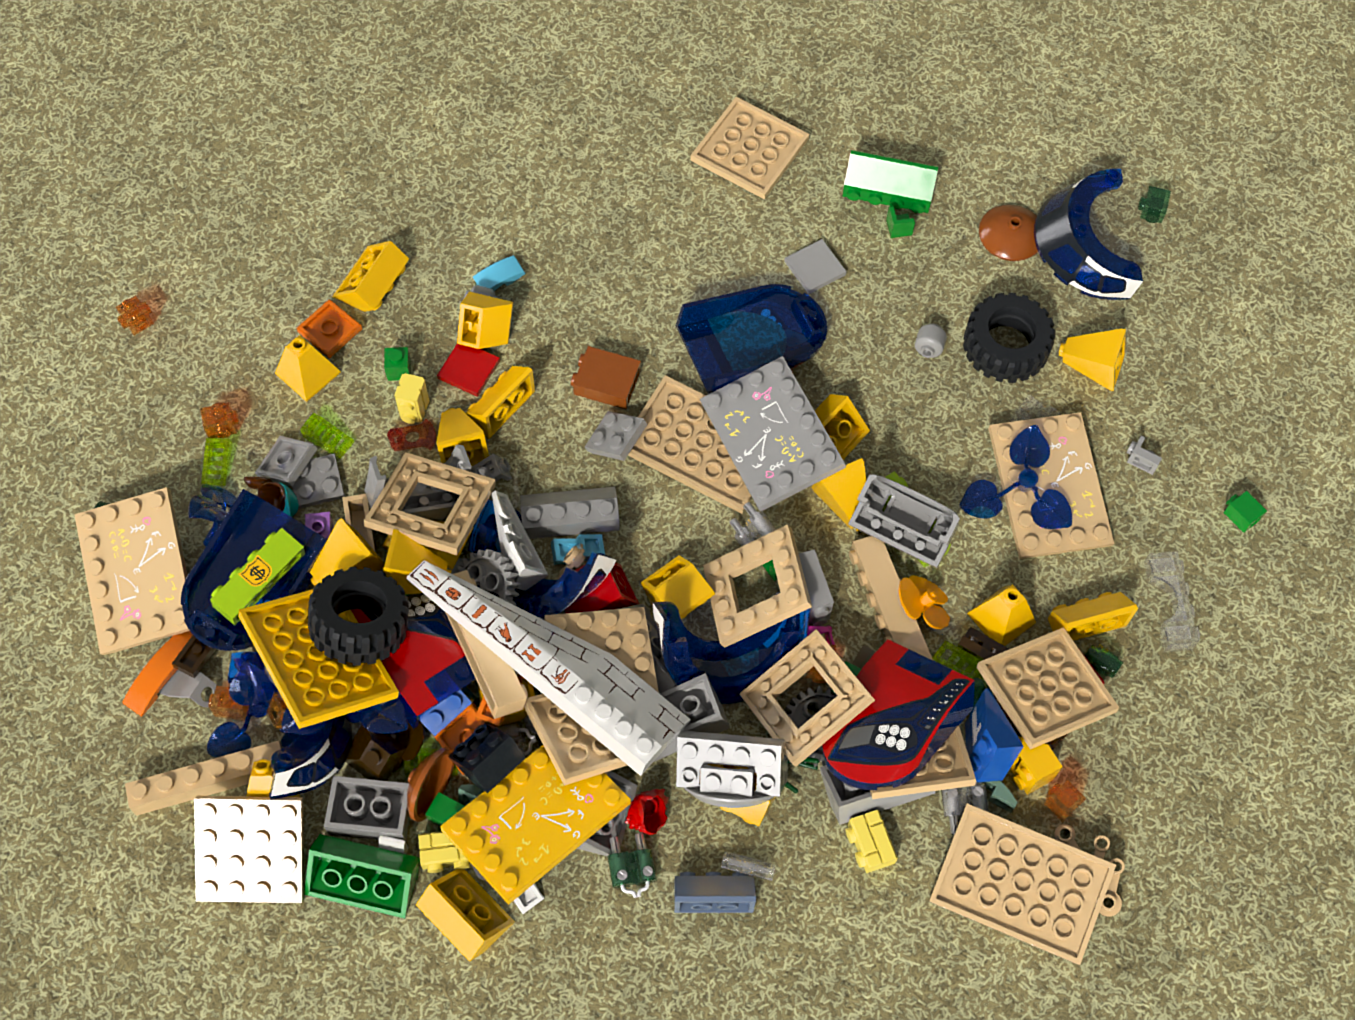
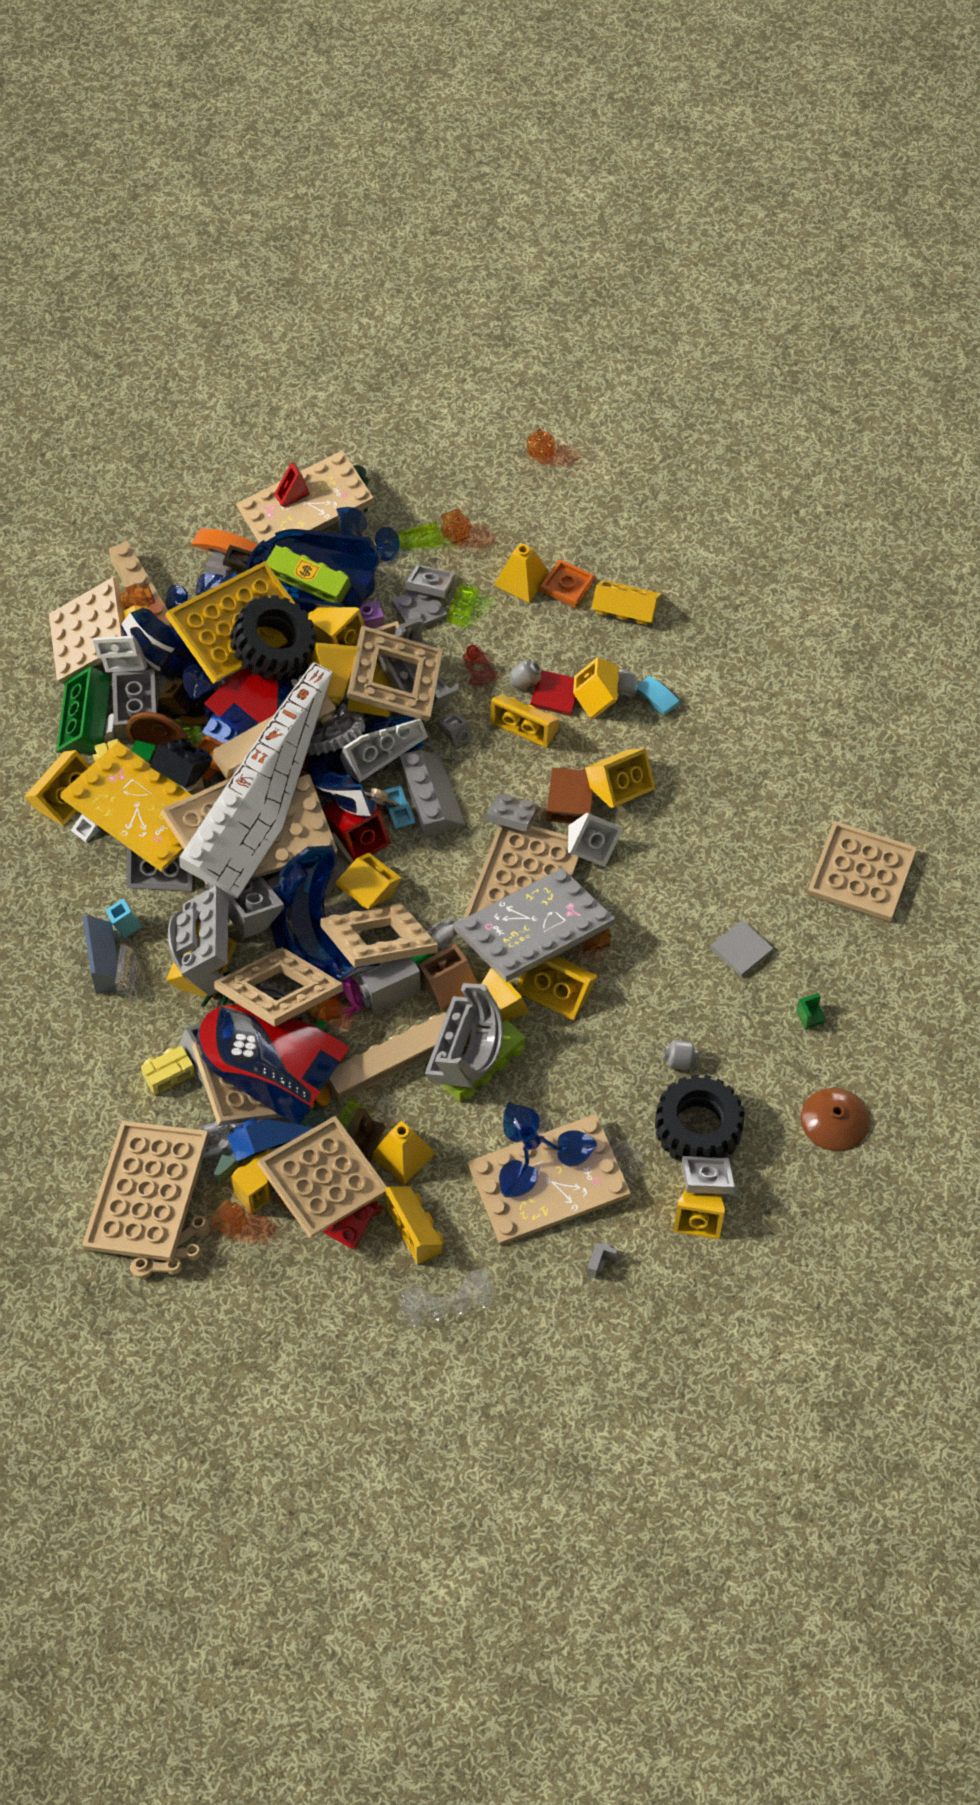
camera: 80 degrees right, 5 degrees down
reddish brown hair [244,476,299,527] -> none
green brick [384,347,411,381] -> none
light yellow brick [394,373,430,424] -> none
yellow slope [436,408,489,466] -> none
clear green piece [607,833,657,898] -> none
red hair [625,789,669,835] -> none
clear blue windscreen [675,284,827,395] -> none
slope [842,150,939,214] -> none
light orange piece [898,575,950,630] -> none
clear blue windscreen [1034,169,1143,300] -> none
clear green brick [1085,643,1123,678] -> none
clear green brick [1138,186,1171,223] -> none
green brick [1224,490,1267,533] -> none
none -> white slope [93,636,147,672]
none -> medium azure brick [105,898,143,939]
none -> clear orange brick [119,583,156,610]
none -> red slope [274,462,310,507]
none -> medium nougat slope [418,944,478,1011]
none -> light grey head [510,660,541,691]
none -> white slope [568,813,623,867]
none -> yellow slope [585,748,656,808]
none -> light grey plate [681,1156,735,1195]

